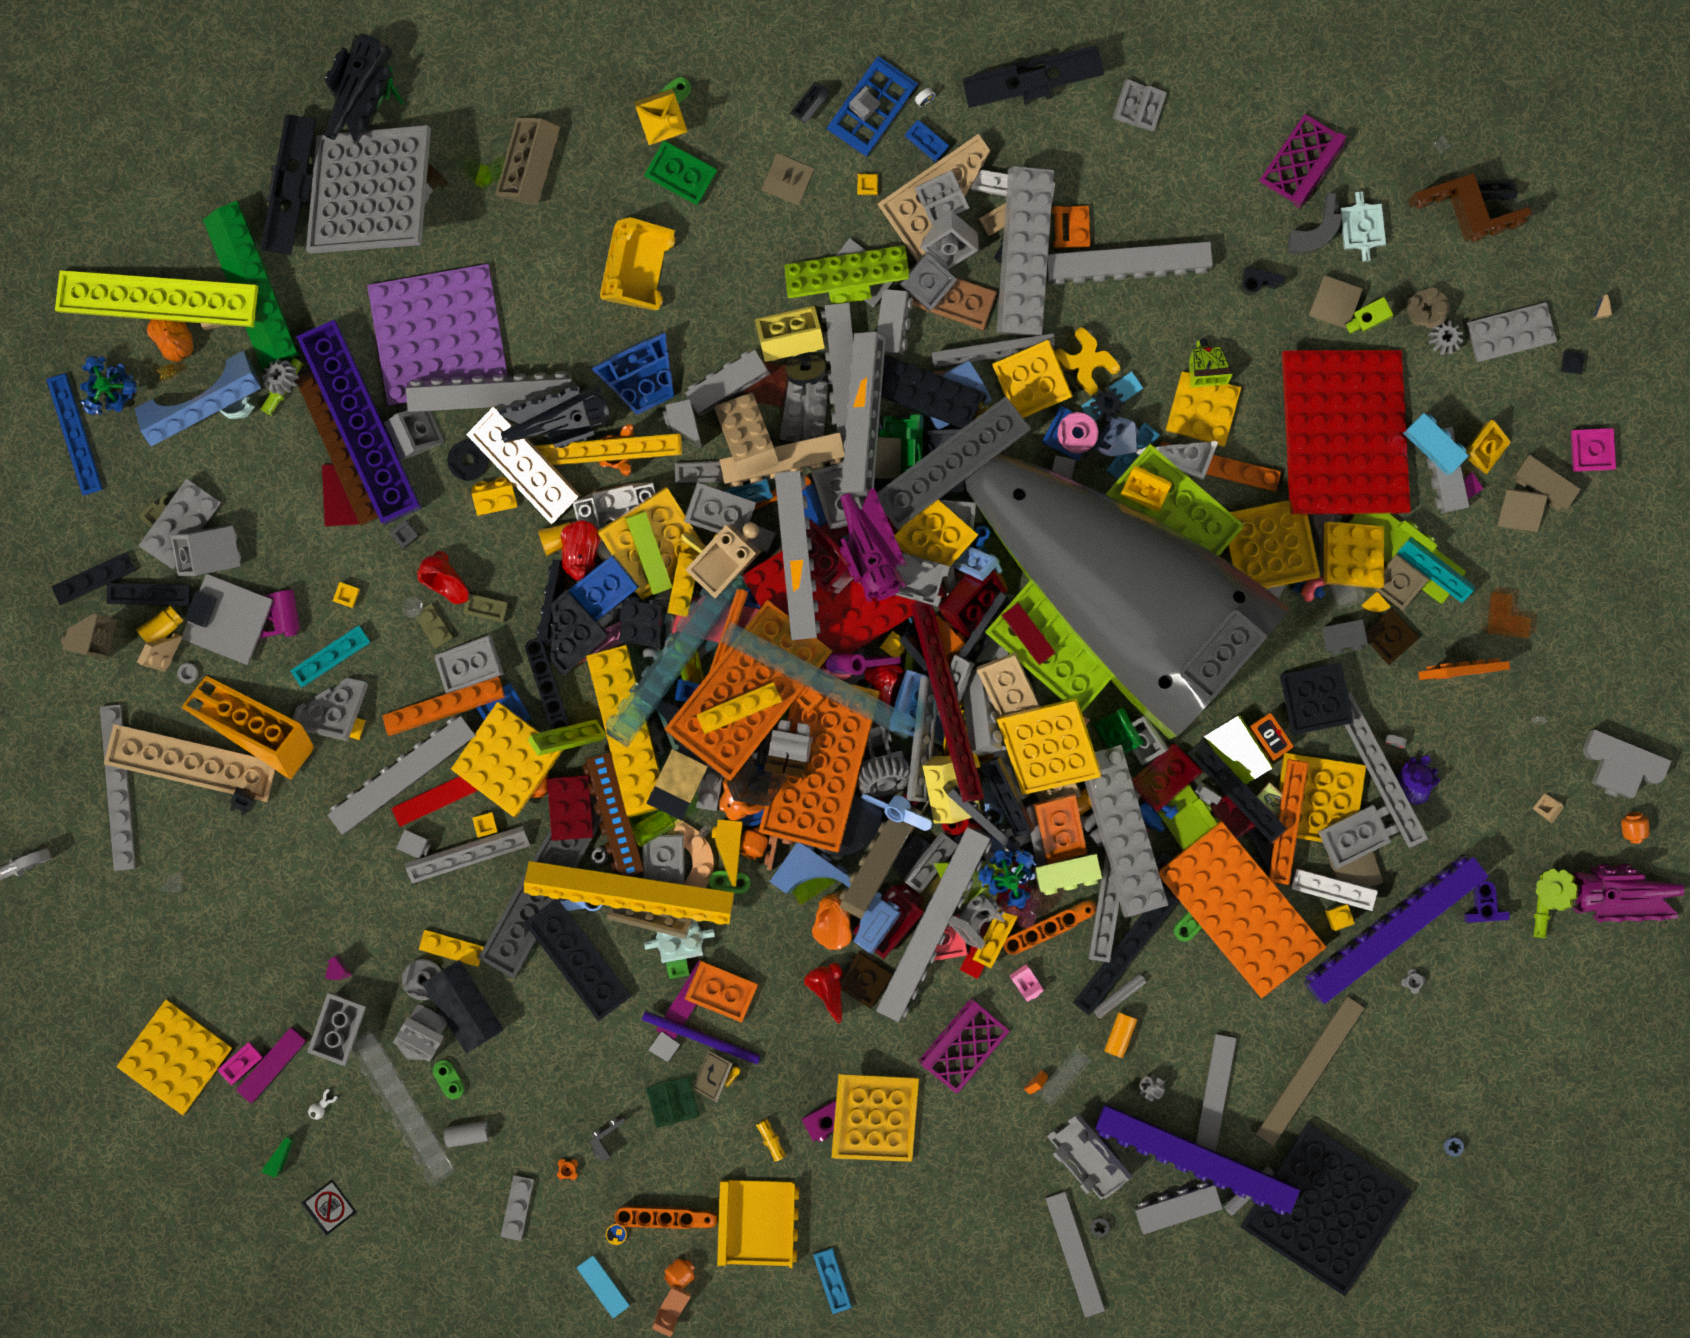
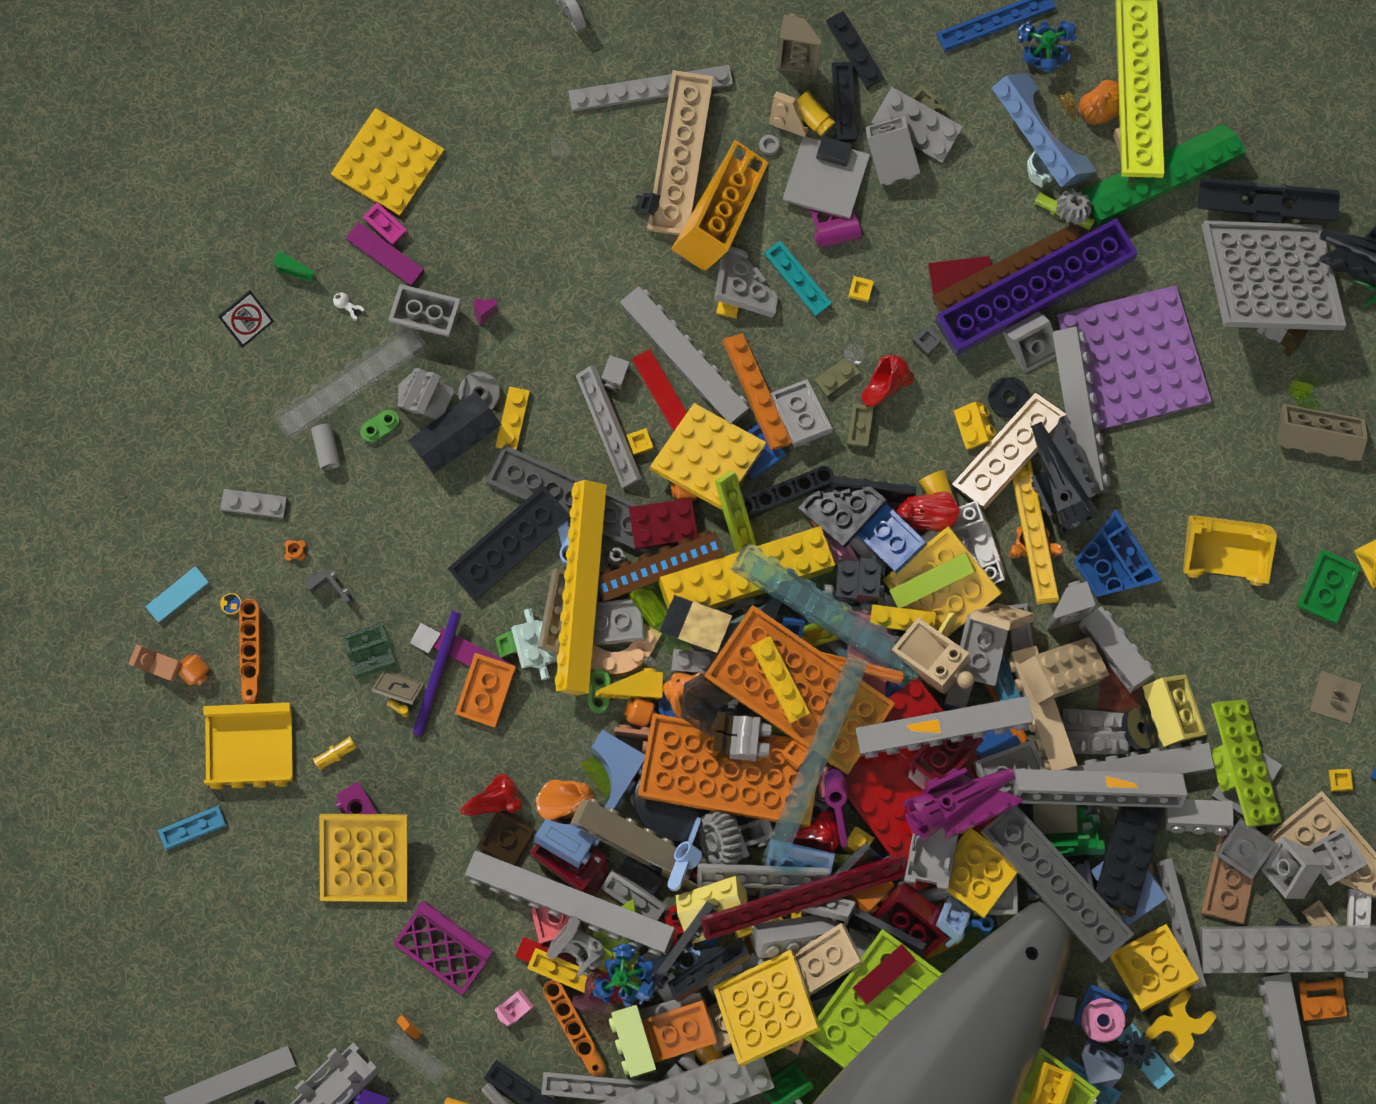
camera: 85 degrees right, 10 degrees down
none -> tan tile [970,603,1035,630]

